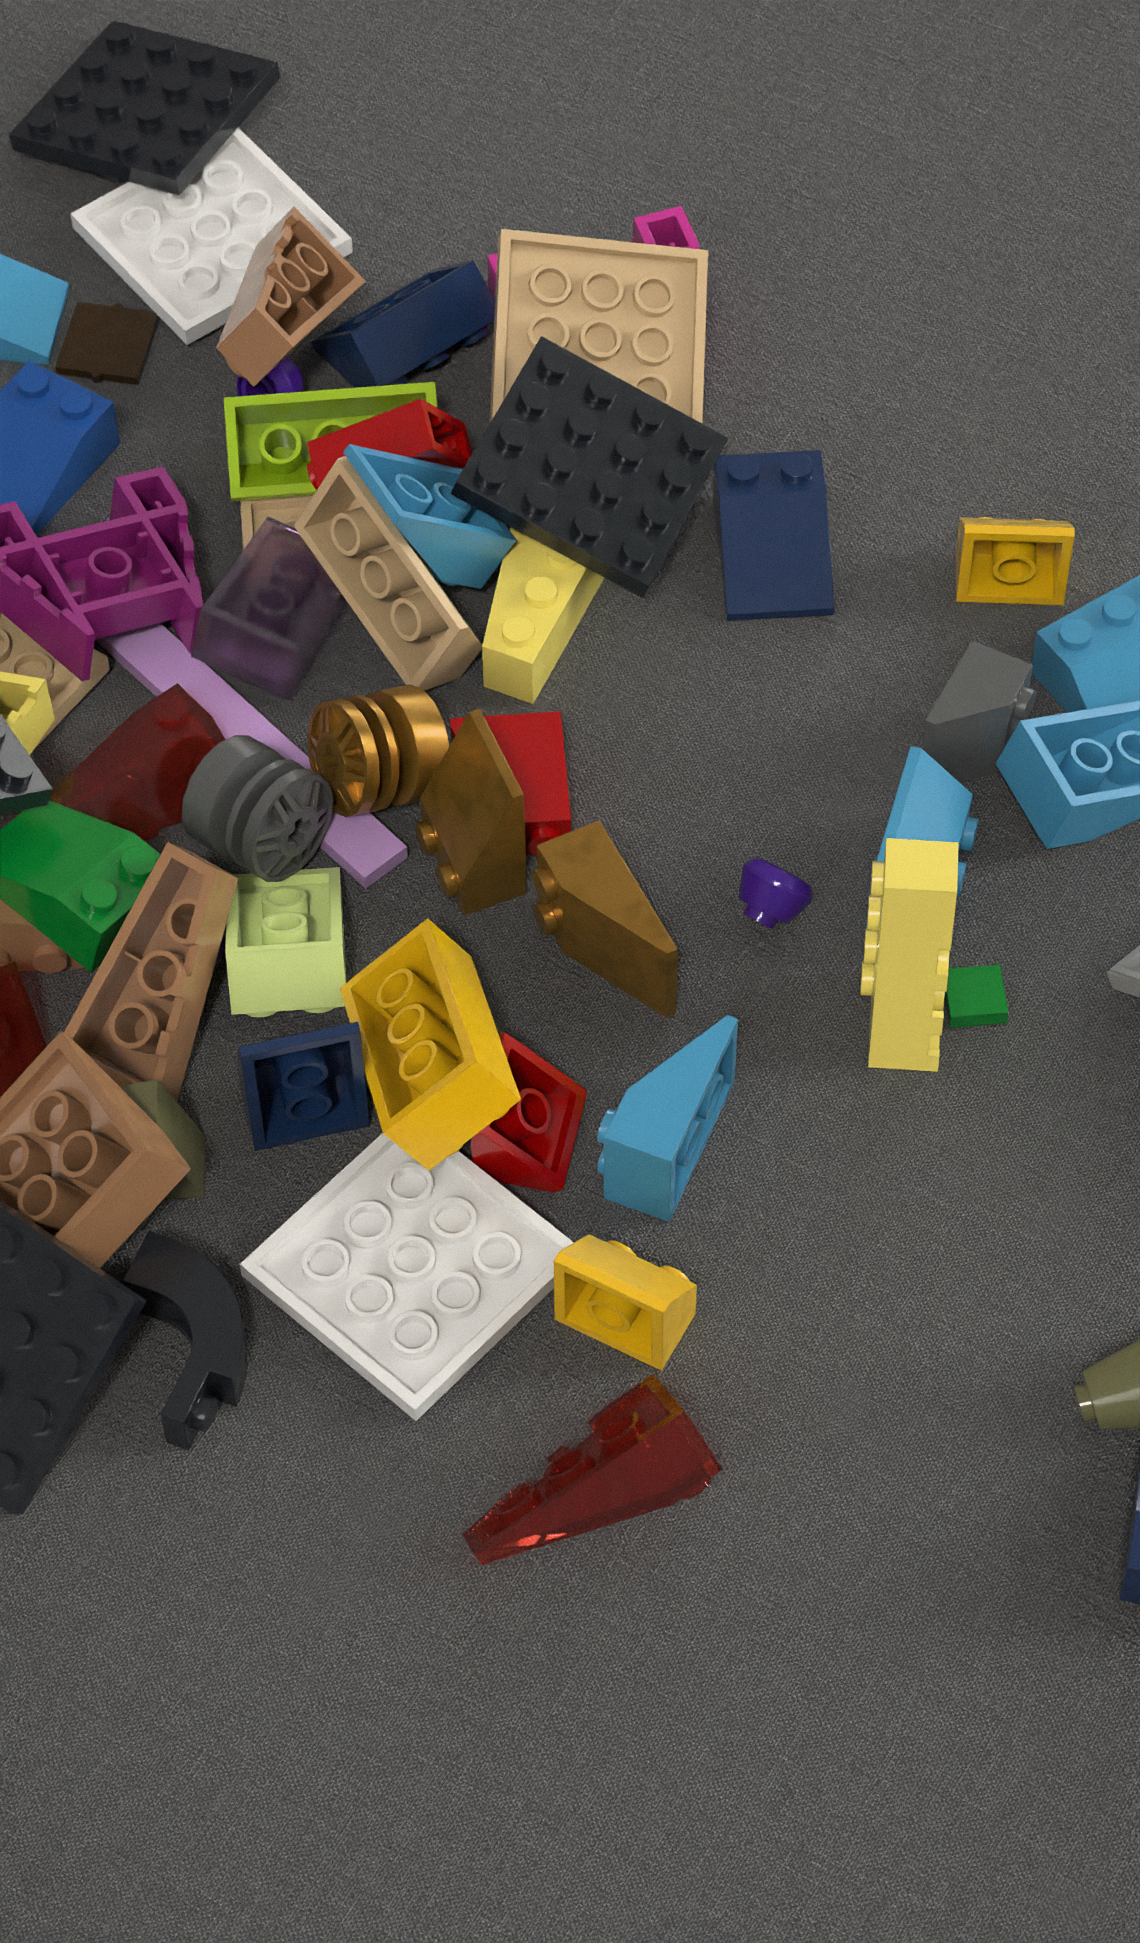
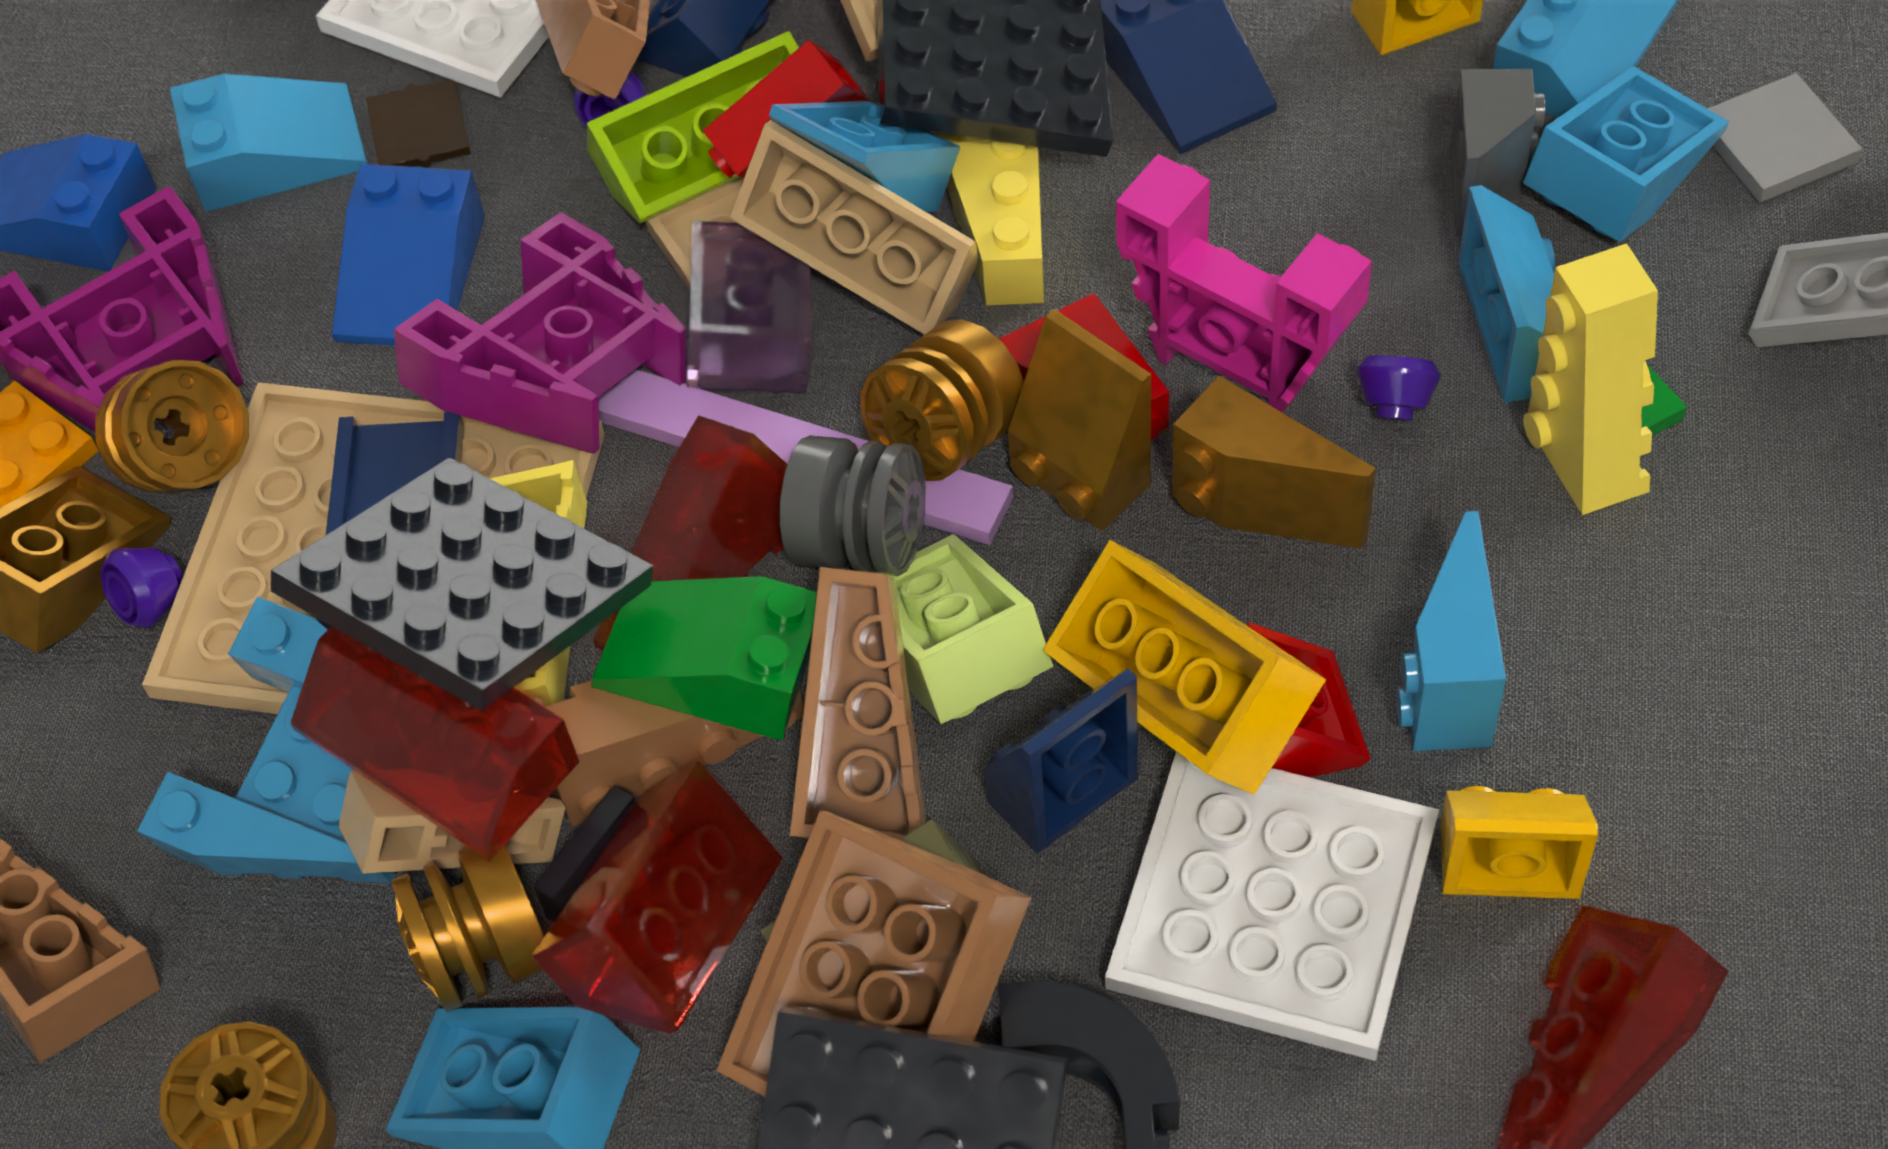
camera: 20 degrees left, 0 degrees up
none -> dark pink wedge [1116,154,1372,413]

